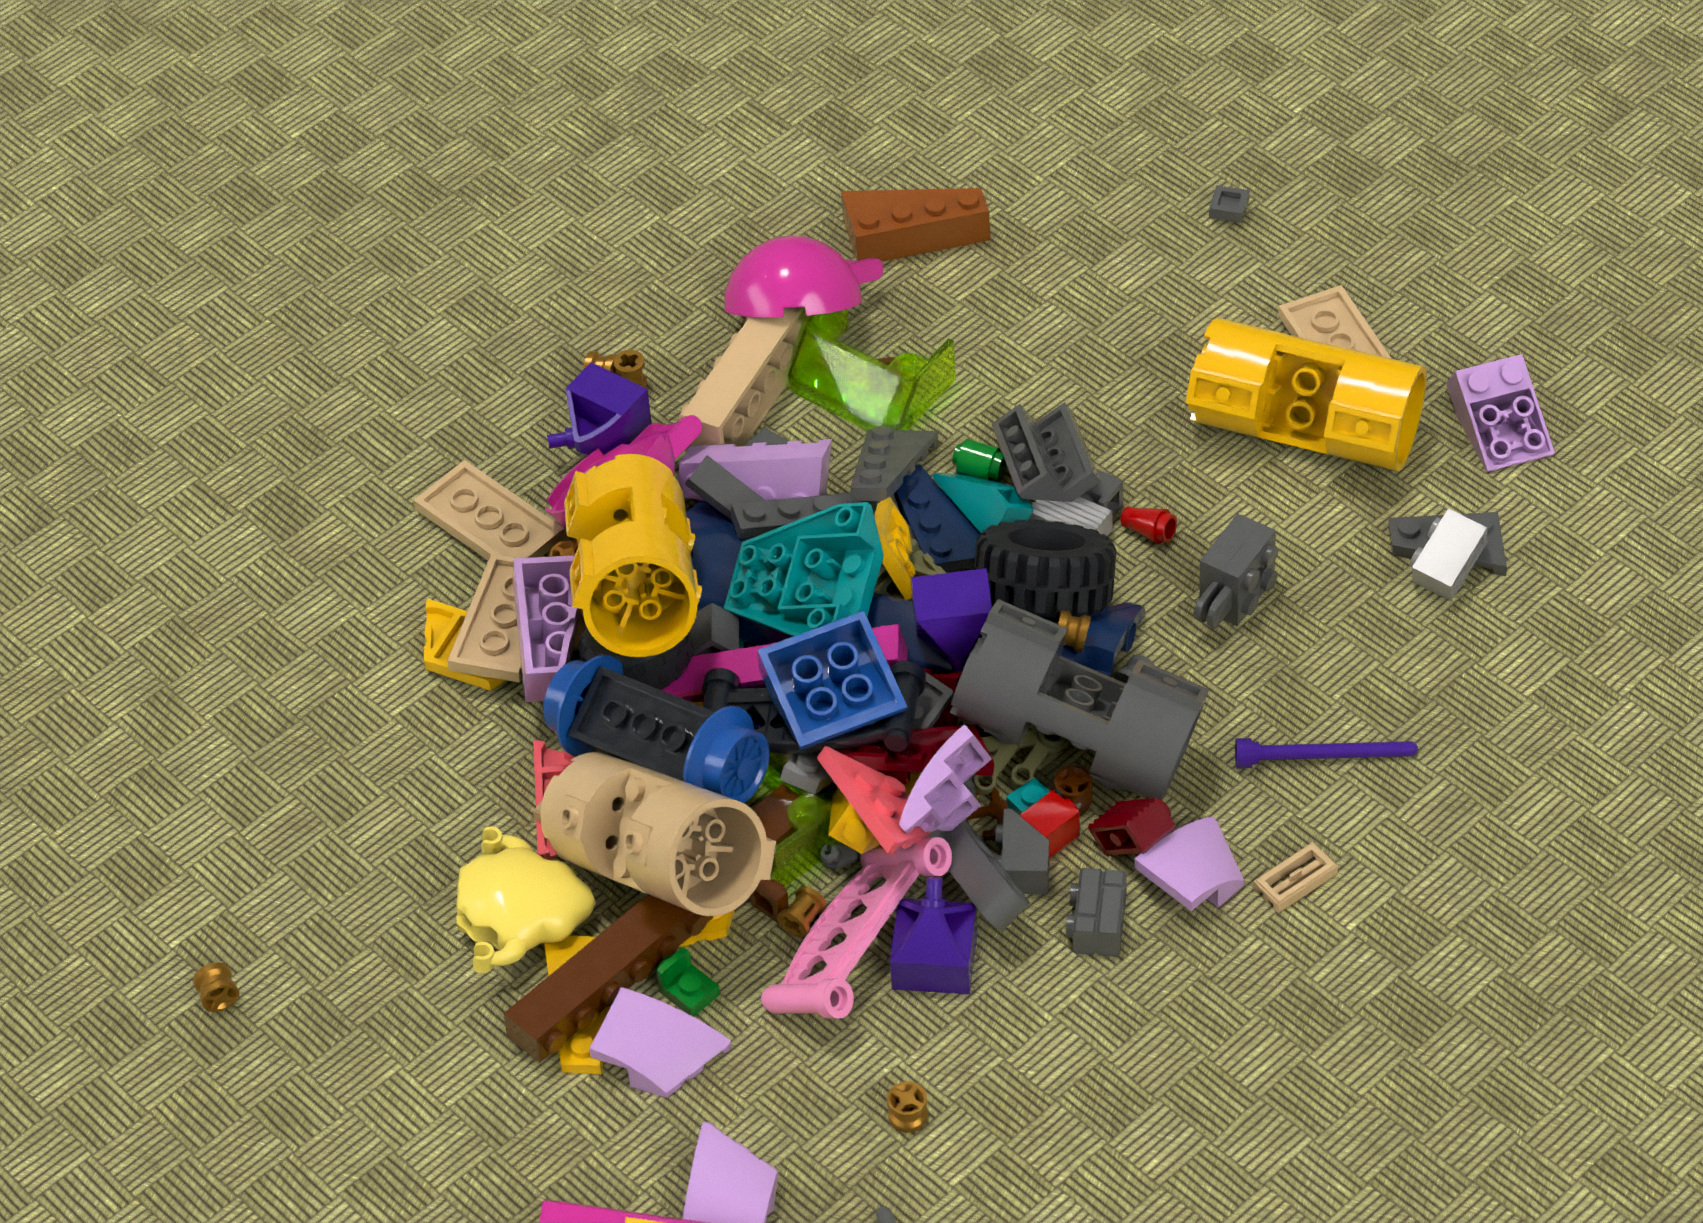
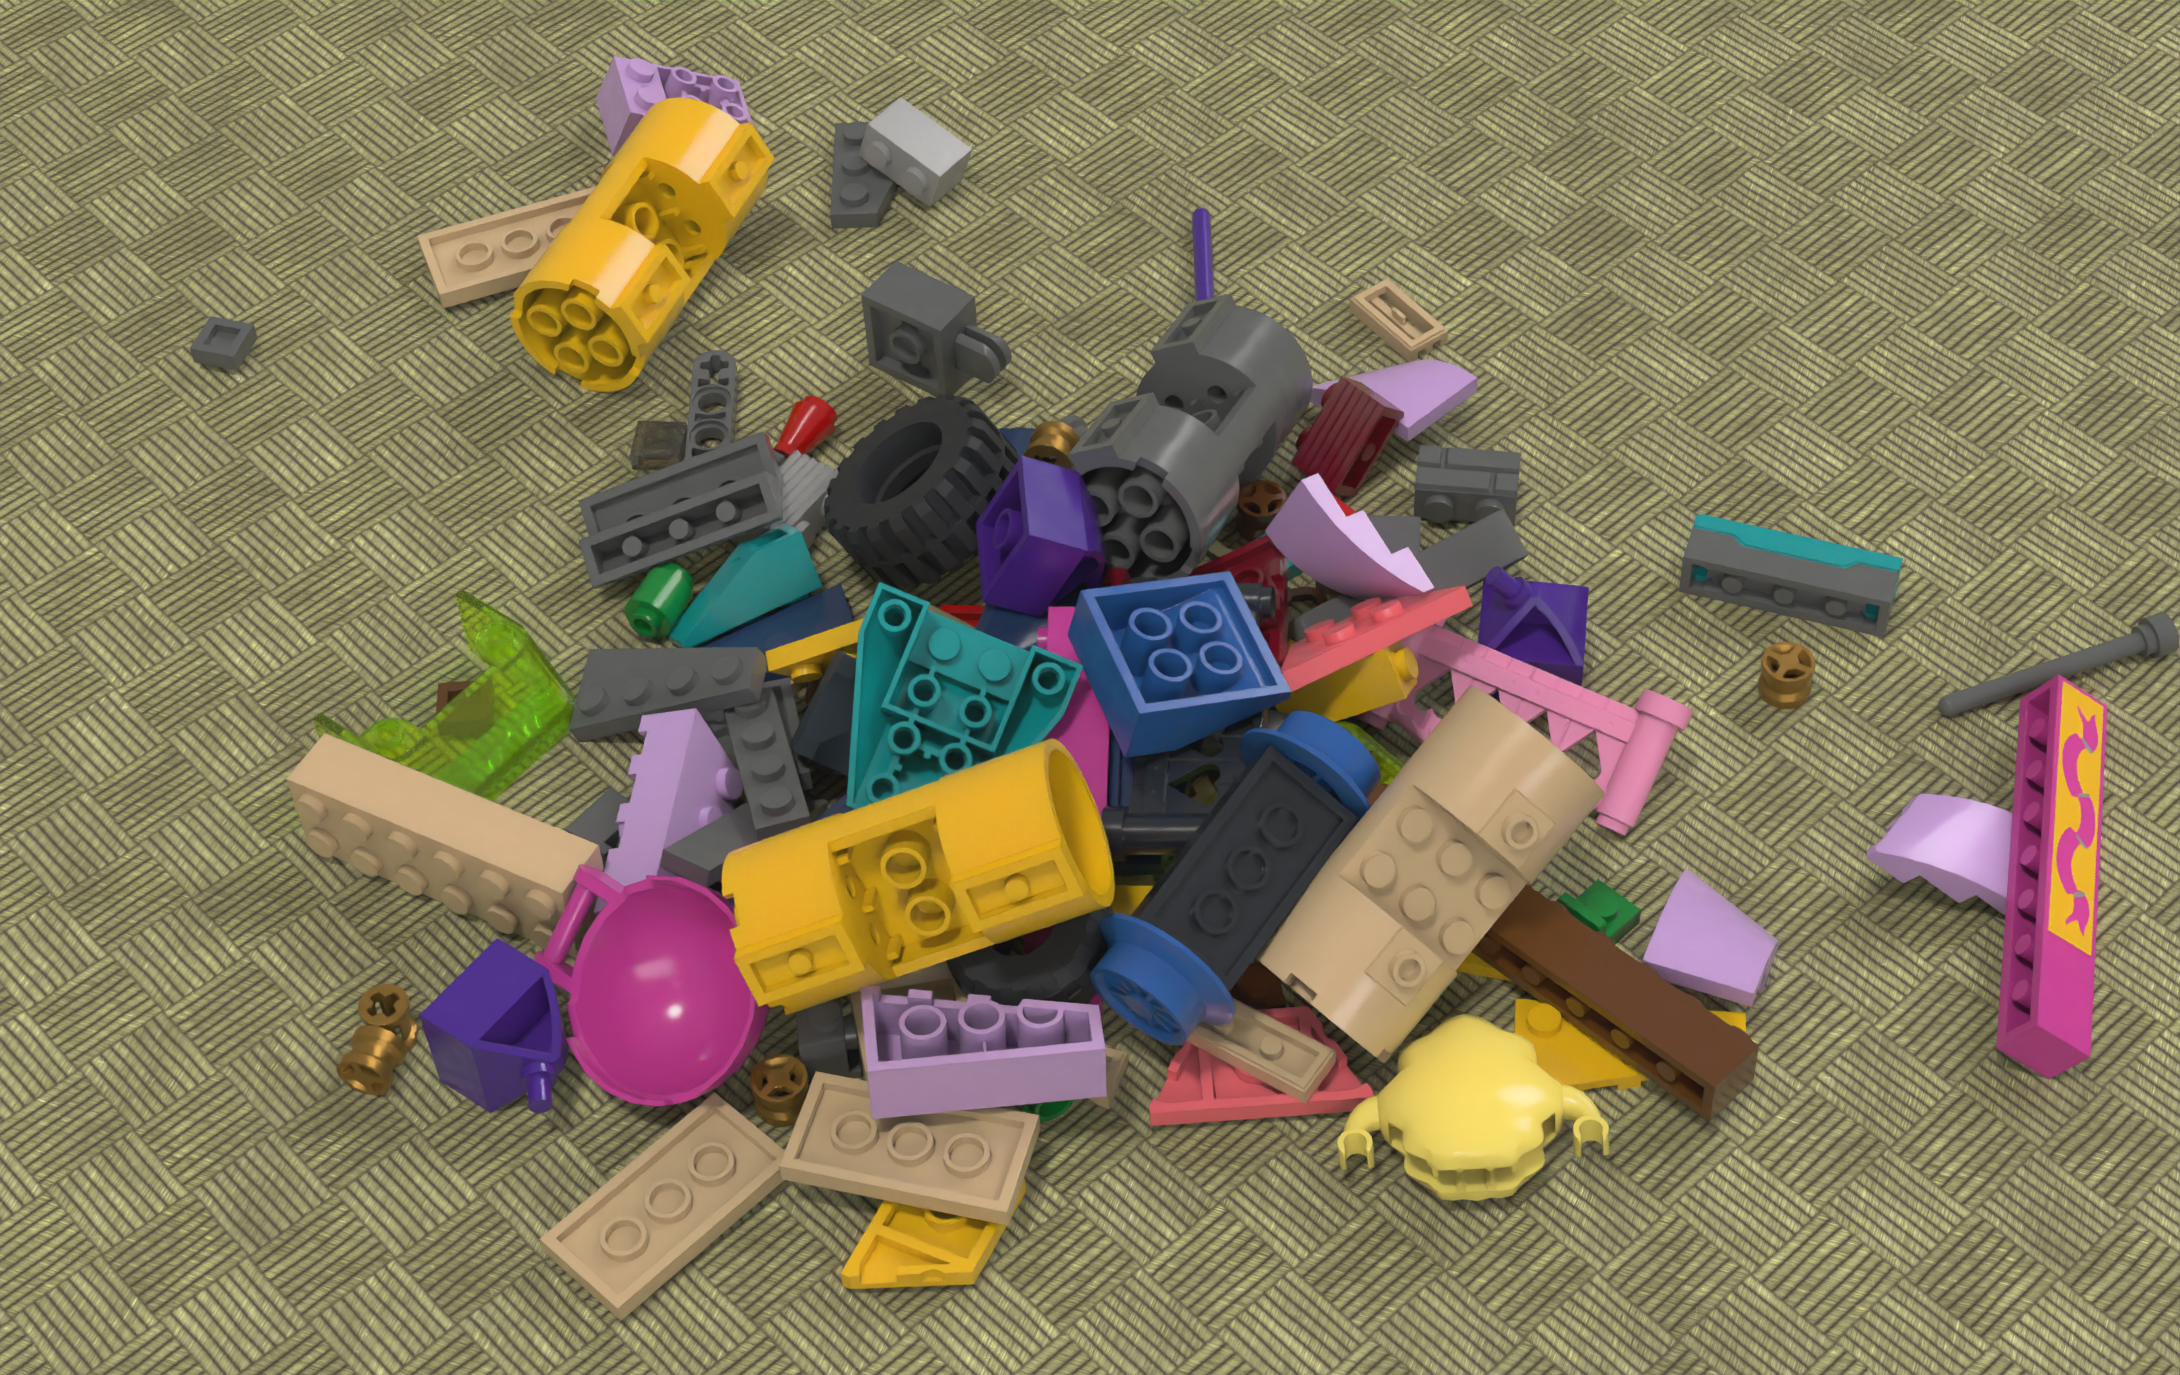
camera: 90 degrees left, 0 degrees up
dark pink windscreen [724,235,883,317] -> none
dark orange wedge [841,188,990,262] -> none
none -> clear smoke plate [630,421,687,471]
none -> dark grey beam [684,350,739,460]
none -> dark grey piece [1679,513,1903,638]

